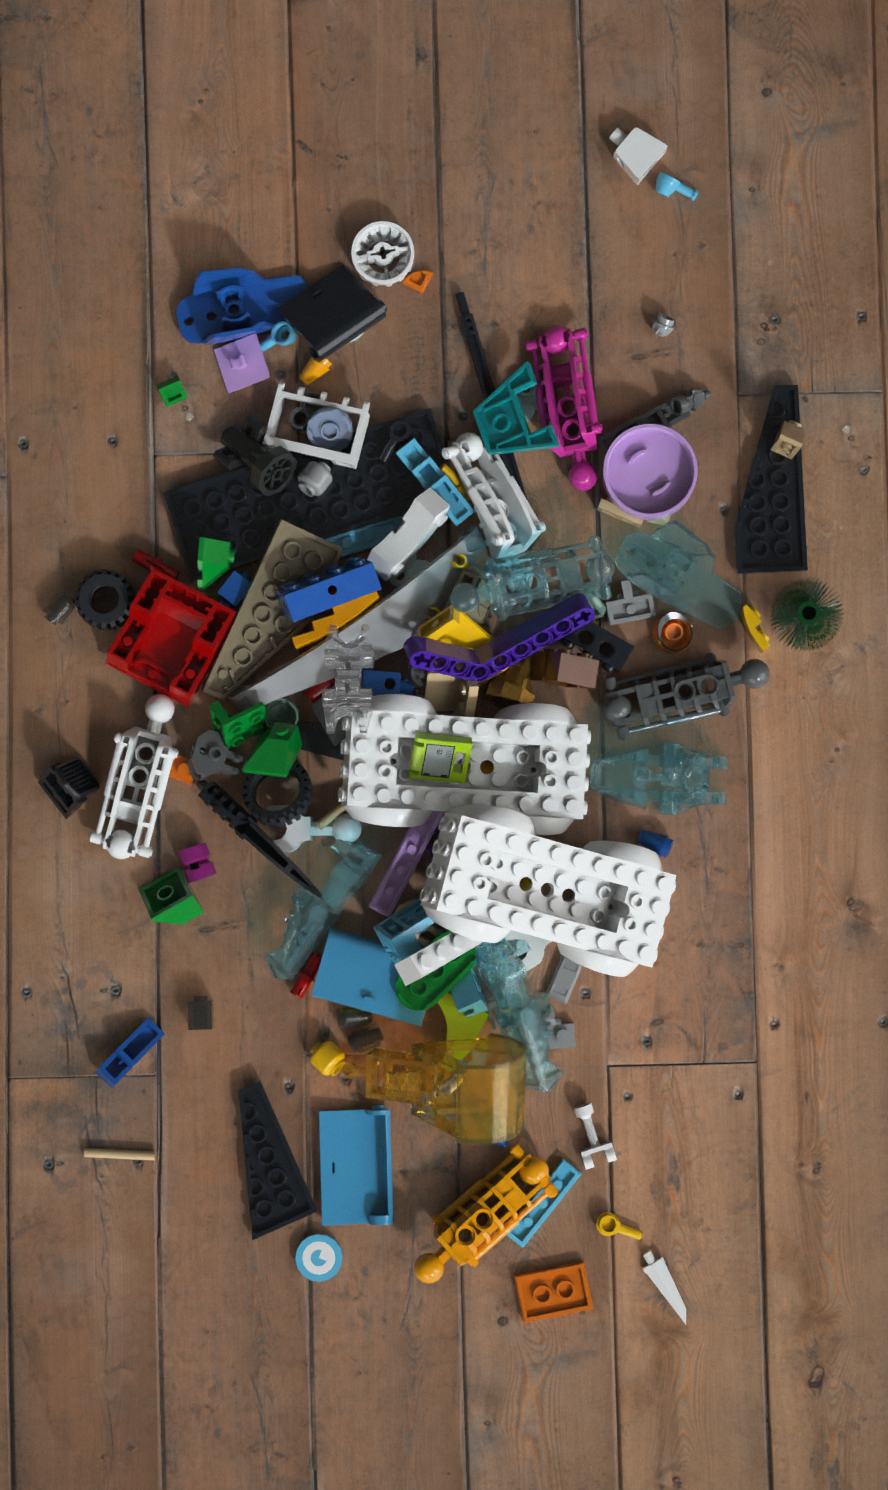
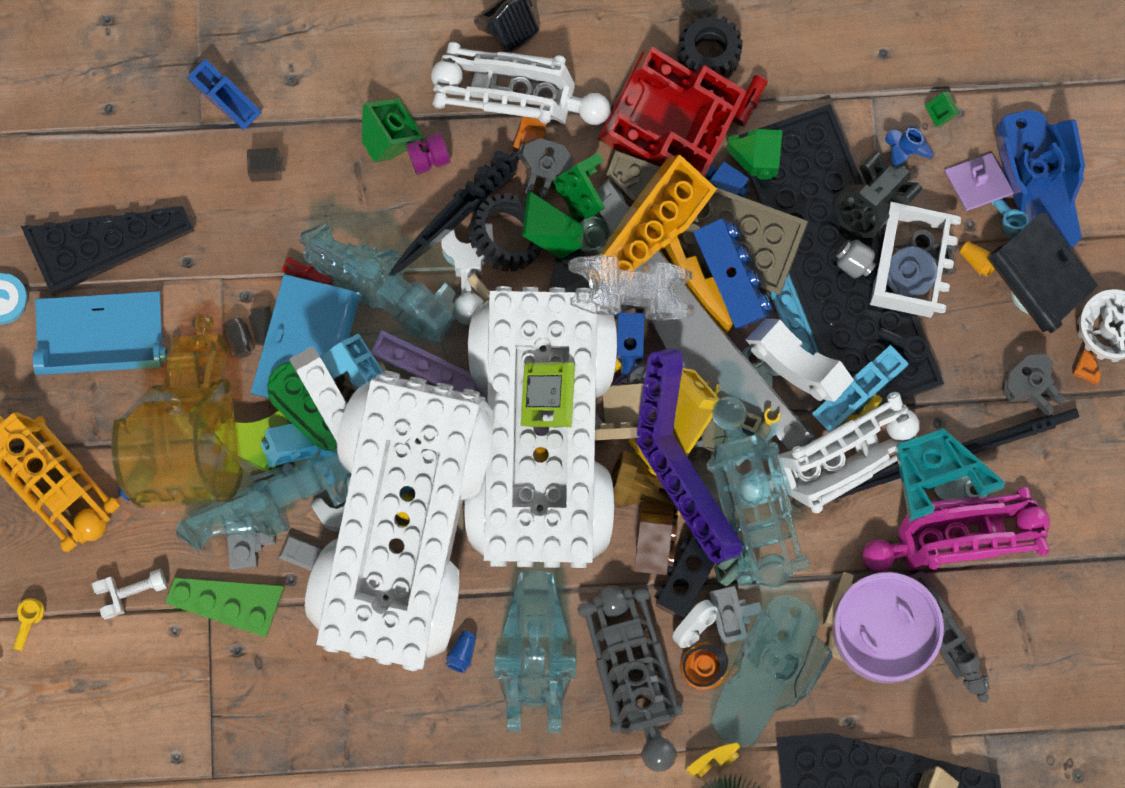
camera: 90 degrees right, 10 degrees down
tan bar [84,1148,156,1161] -> none
yellow head [310,1041,345,1076] -> none
medium azure tile [507,1158,582,1248] -> none
light grey plate [652,313,675,337] -> none
none -> bright green wing [165,578,285,638]
none -> light orange wedge [588,154,717,292]
none -> white plate [672,600,717,648]
none -> blue animal [885,126,934,166]
none -> dark grey hinge [1003,354,1065,416]

